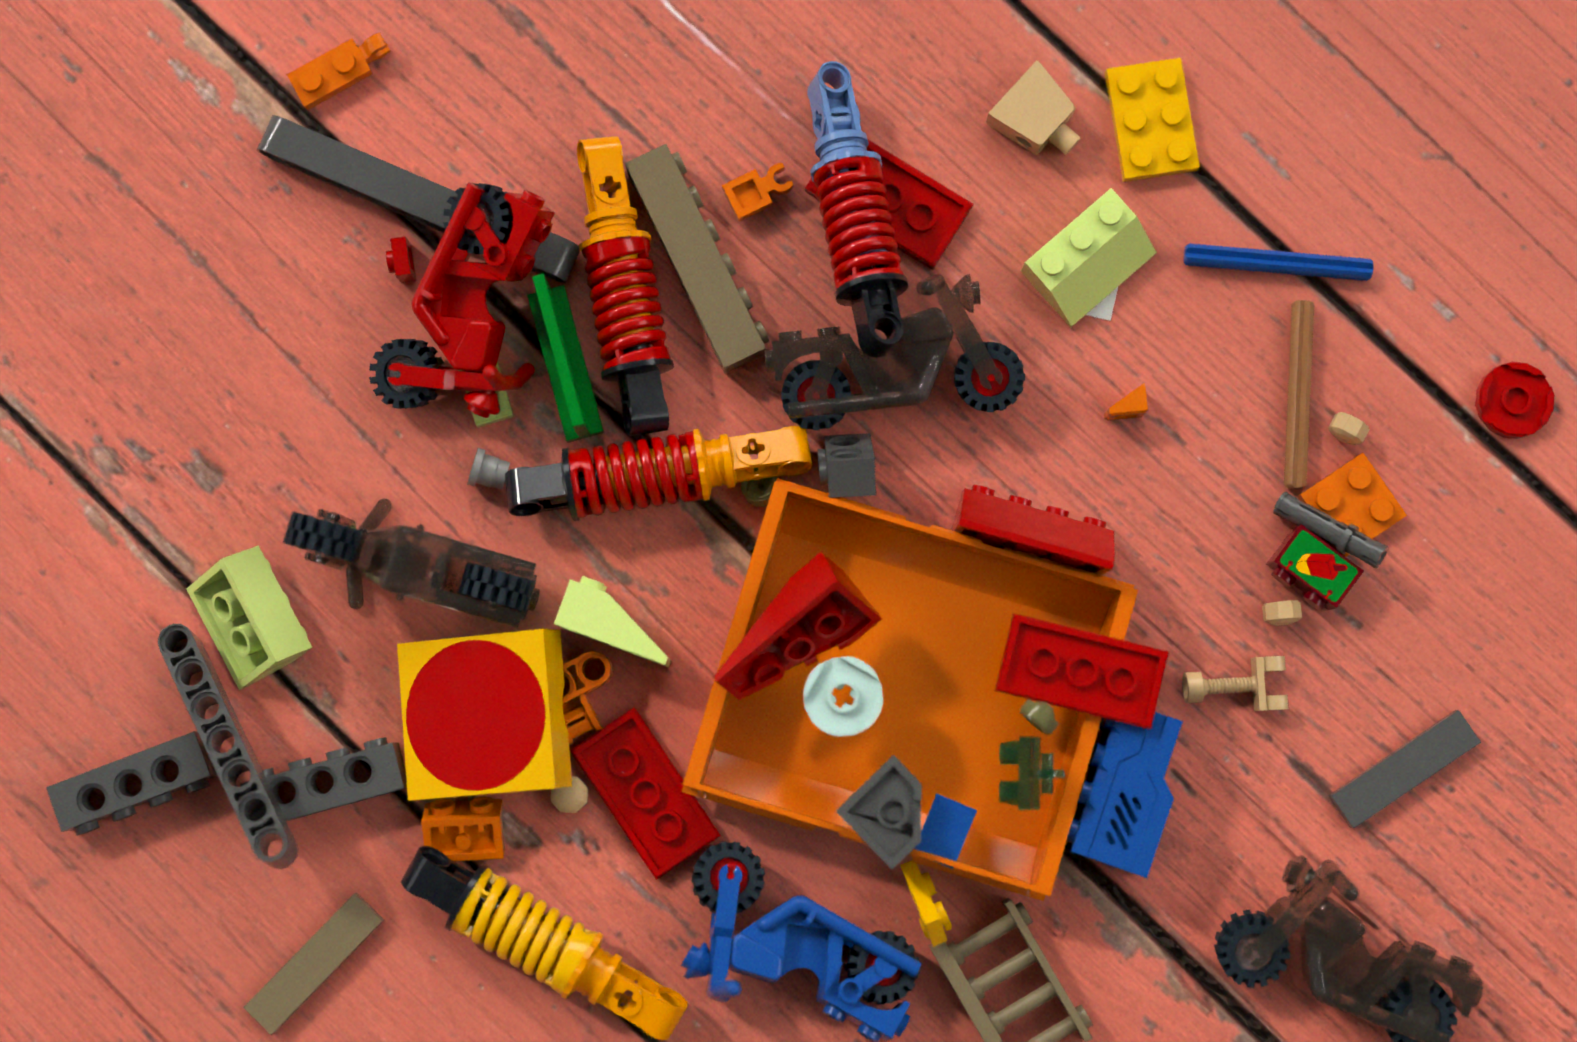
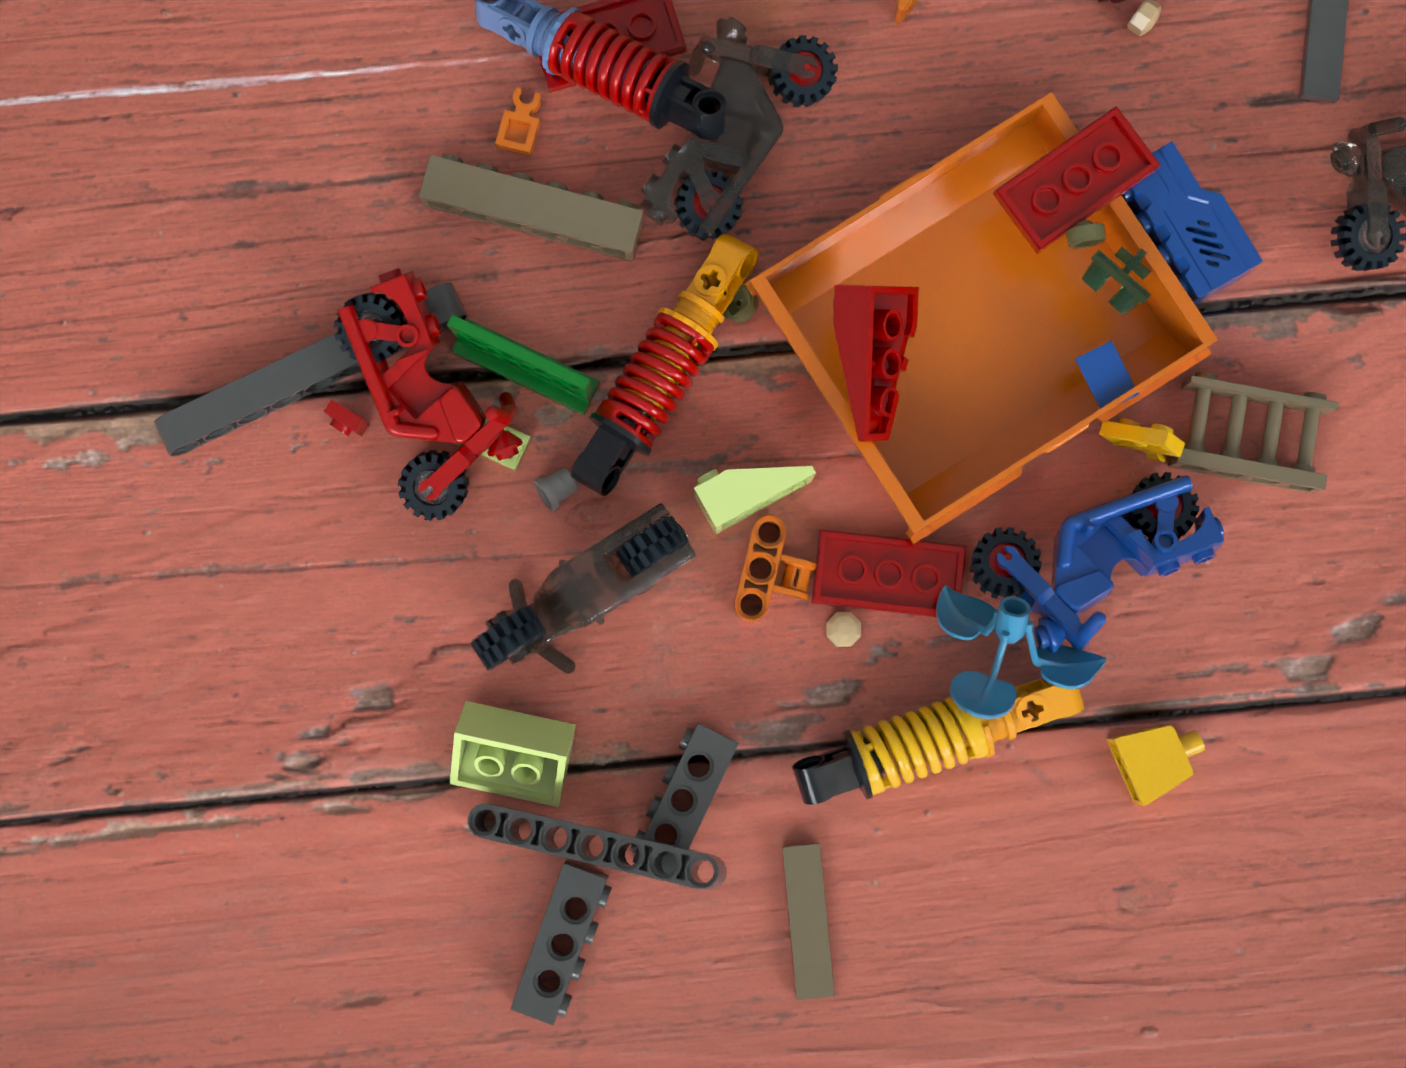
camera: 50 degrees left, 0 degrees up
orange plate [286,32,391,111] -> none
red tile [397,629,572,801] -> none
orange bracket [421,796,505,861] -> none
piece [577,136,674,436] -> none
light aqua plate [803,656,883,736] -> none
dark grey brick [817,433,876,498] -> none
dark grey plate [836,755,922,869] -> none
red slope [951,485,1115,575] -> none
tan bar [1182,656,1289,711] -> none
none -> dark azure plant [936,585,1106,719]

